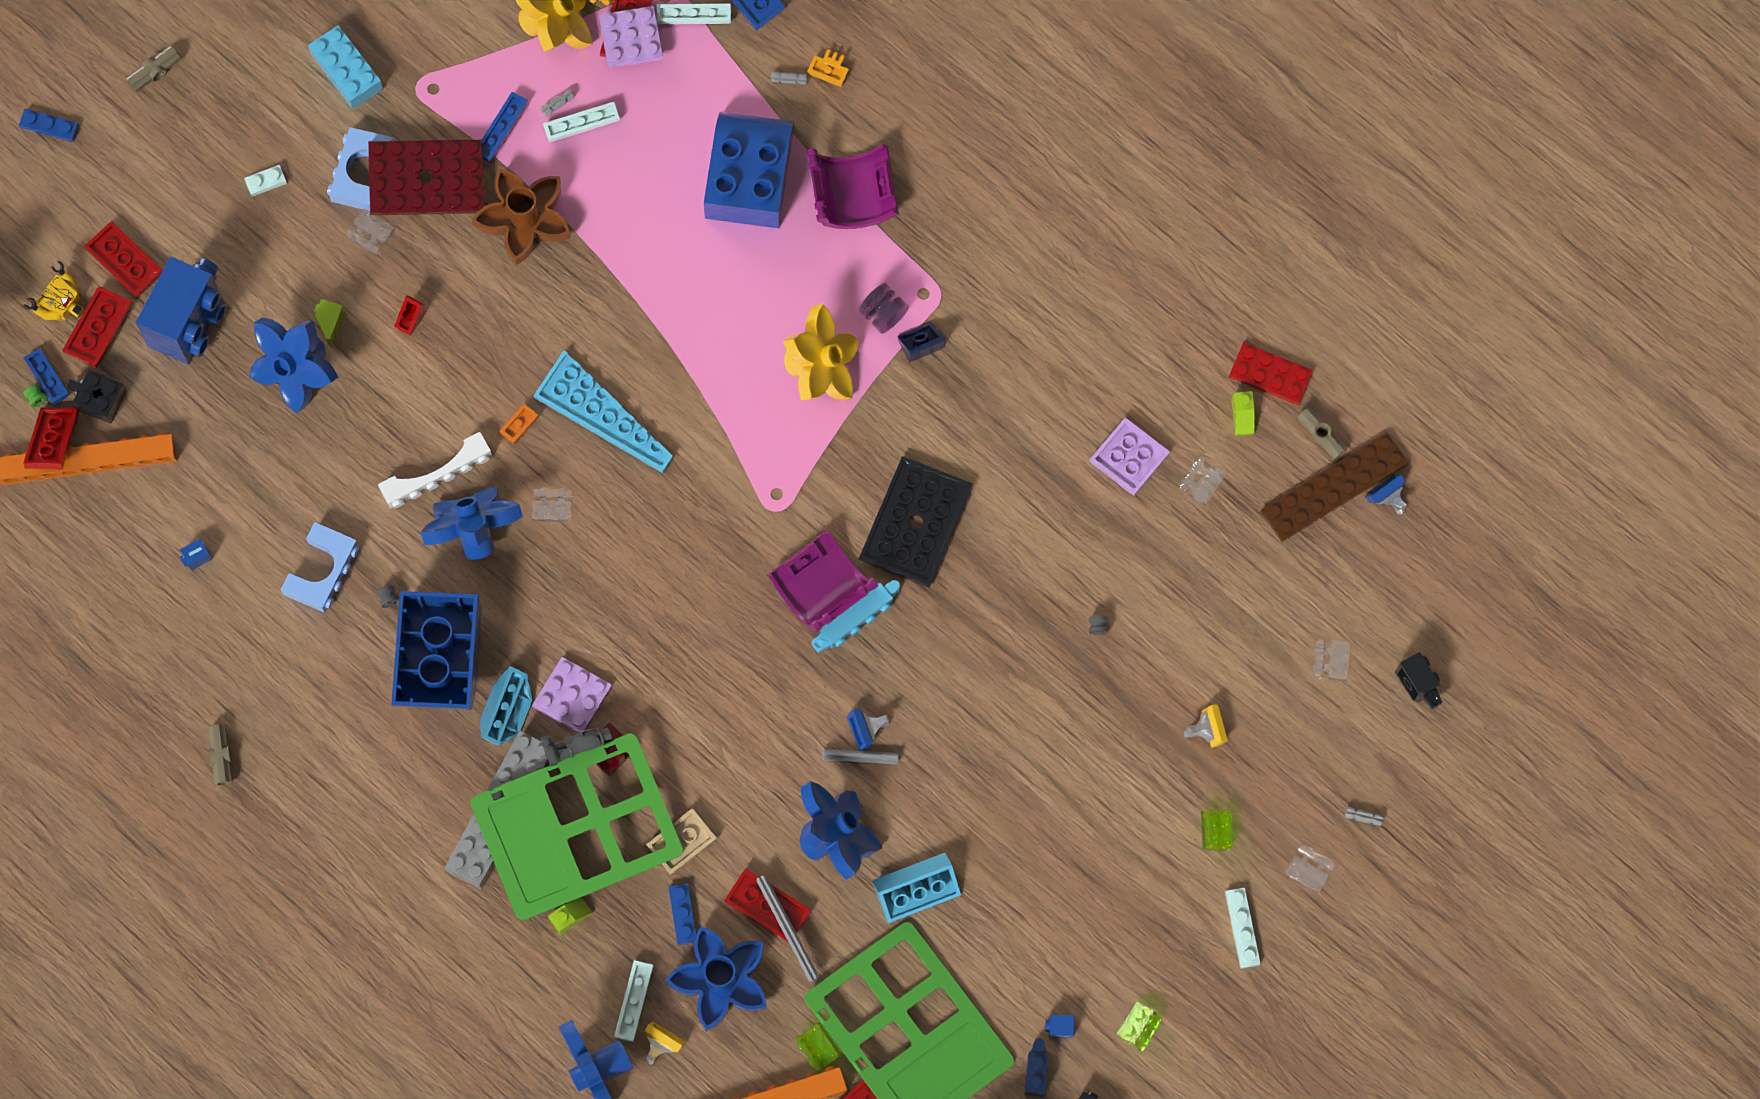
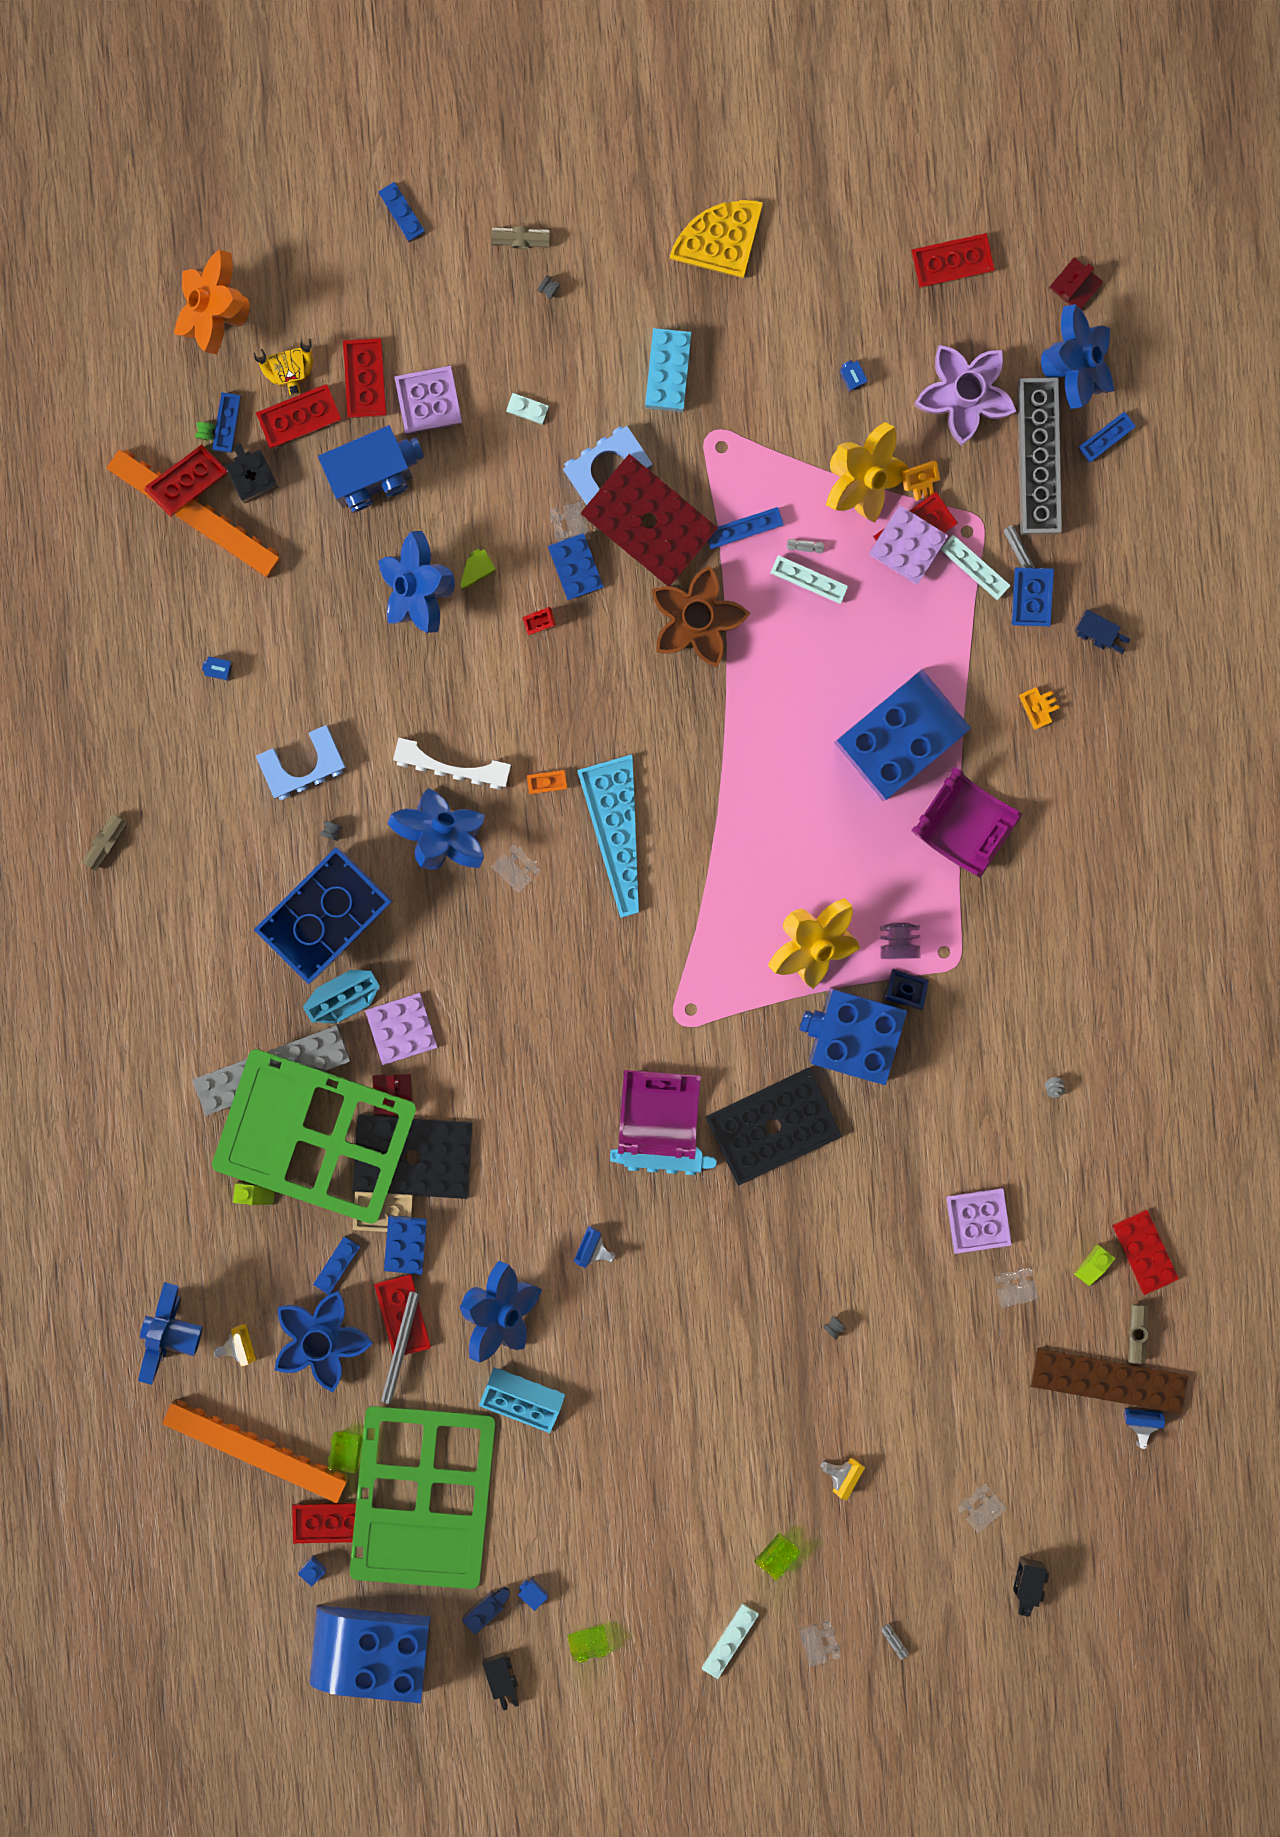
camera: 50 degrees right, 15 degrees up
dark grey piece [541,727,612,766] -> none
light aqua plate [614,960,653,1043] -> none
light grey axle [771,71,807,85] -> none
light grey axle [822,749,899,764] -> none
none -> black plate [353,1115,473,1199]
none -> blue plate [384,1215,427,1275]
none -> lavender plate [394,366,462,434]
none -> dark grey wheel [537,275,561,299]
none -> blue plate [548,532,603,600]
none -> blue brick [799,988,907,1085]
none -> light grey wheel [1045,1077,1066,1098]

